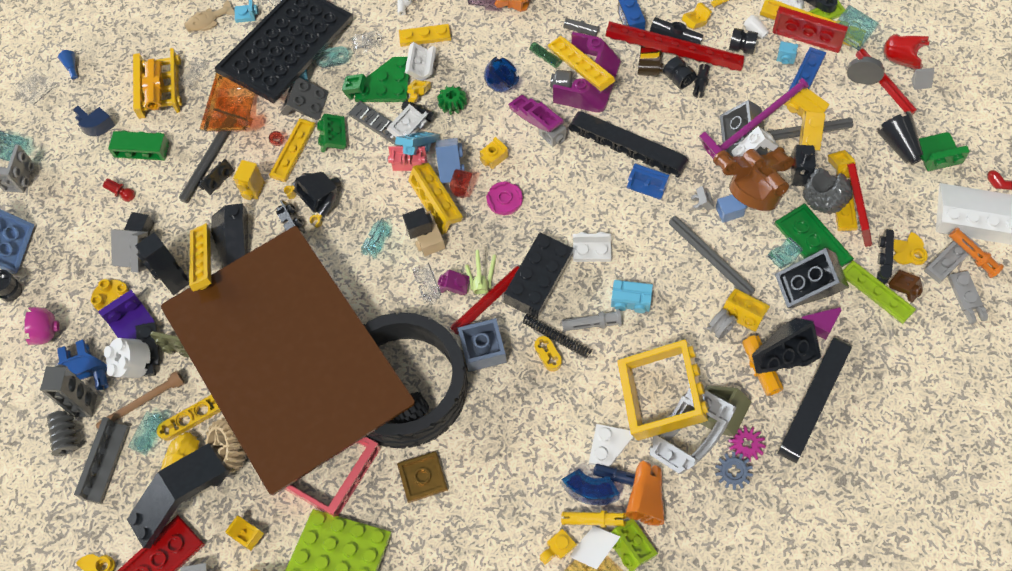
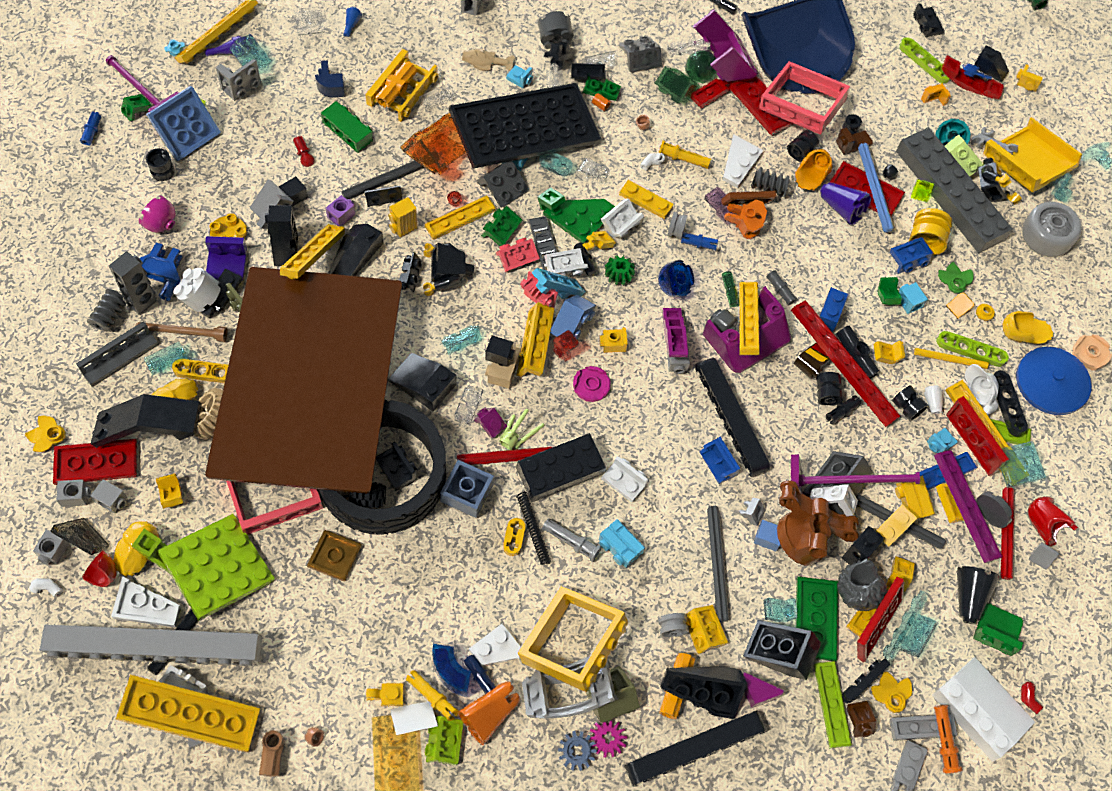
camera: 25 degrees right, 0 degrees up
none -> medium lavender brick [325,195,355,226]
none -> black bracket [376,442,417,491]
none -> black slope [388,353,457,411]
none -> coral bracket [496,237,540,272]
none -> light grey wheel [667,212,688,240]
none -> blue pin [681,232,719,251]
none -> clear light blue bracket [883,590,937,666]
none -> magenta tile [934,450,1002,563]
none -> yellow plate [936,484,964,523]

